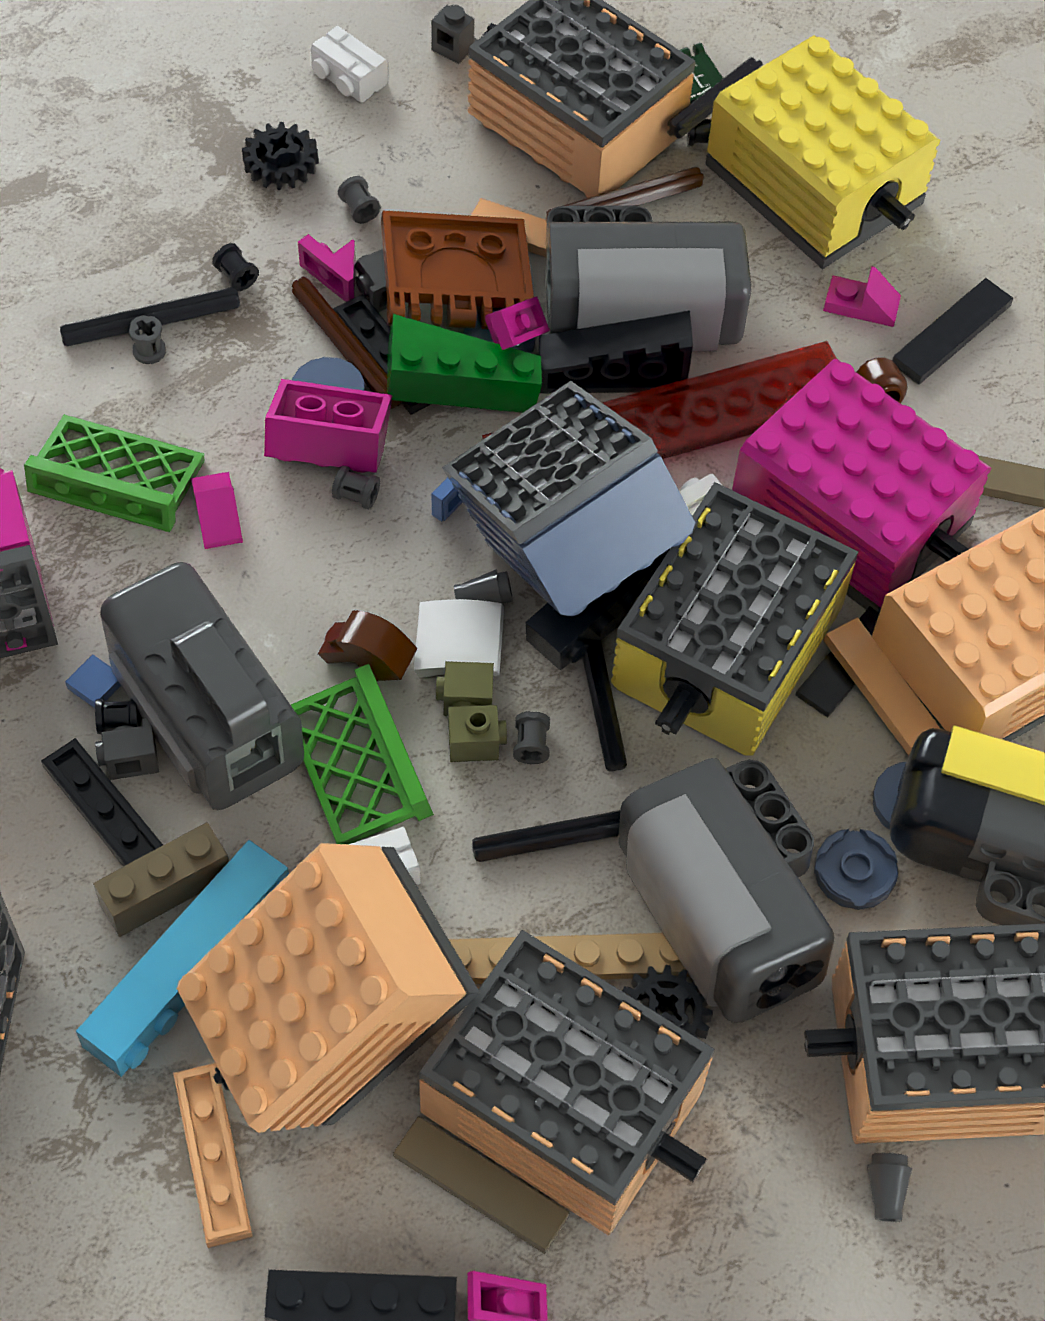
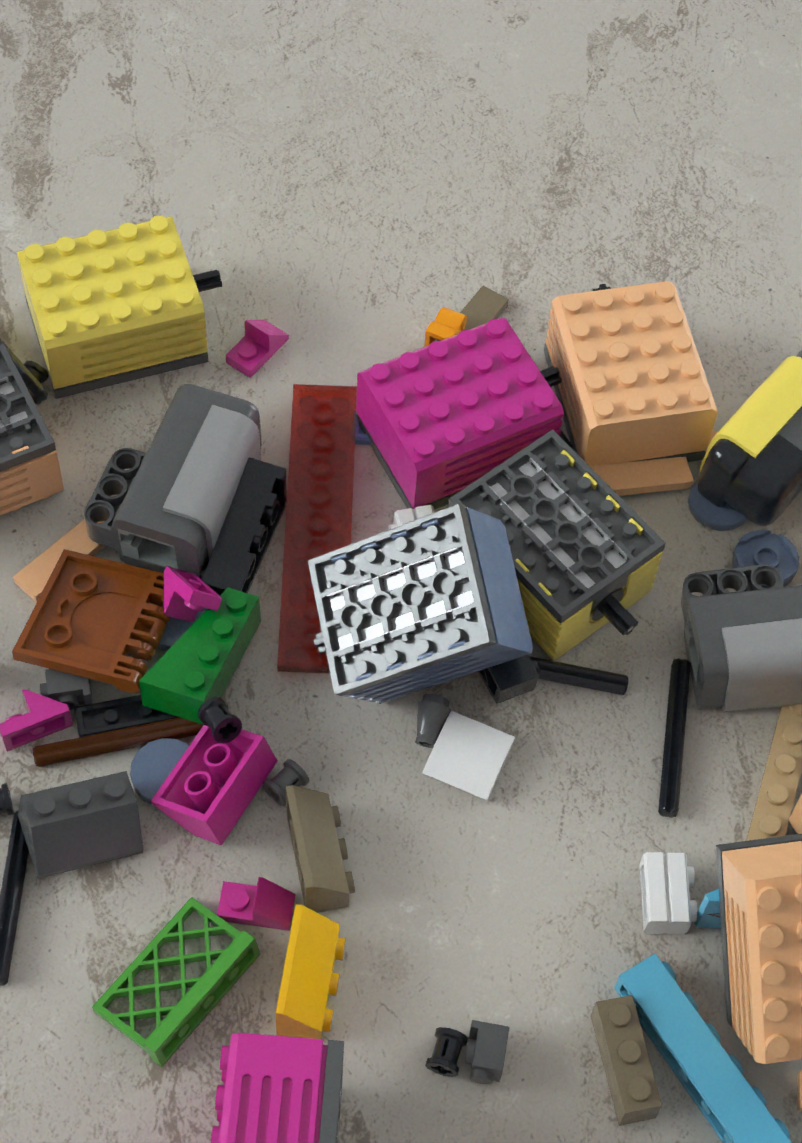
camera: 70 degrees left, 0 degrees up
black tile [41,738,163,867] -> none
medium blue tile [65,654,121,708] -> none
dark grey piece [100,562,304,810] -> none
dark grey bush [129,315,166,364] -> none
bright green fence [291,664,434,845] -> none
reddish brown brick [318,610,418,681] -> none
medium blue tile [431,477,463,522] -> none
olive brick [436,661,494,716] -> none
olive brick [448,705,507,762] -> none
dark grey bush [513,711,550,765] -> none
reddish brown axle [546,167,704,223] -> none
reddish brown head [856,357,908,404] -> none
black tile [892,278,1013,384] -> none
none -> dark grey slope [18,771,144,879]
none -> black bush [198,697,242,744]
none -> yellow slope [275,904,346,1039]
none -> dark tan slope [286,785,355,913]
none -> light orange leg [424,307,467,347]

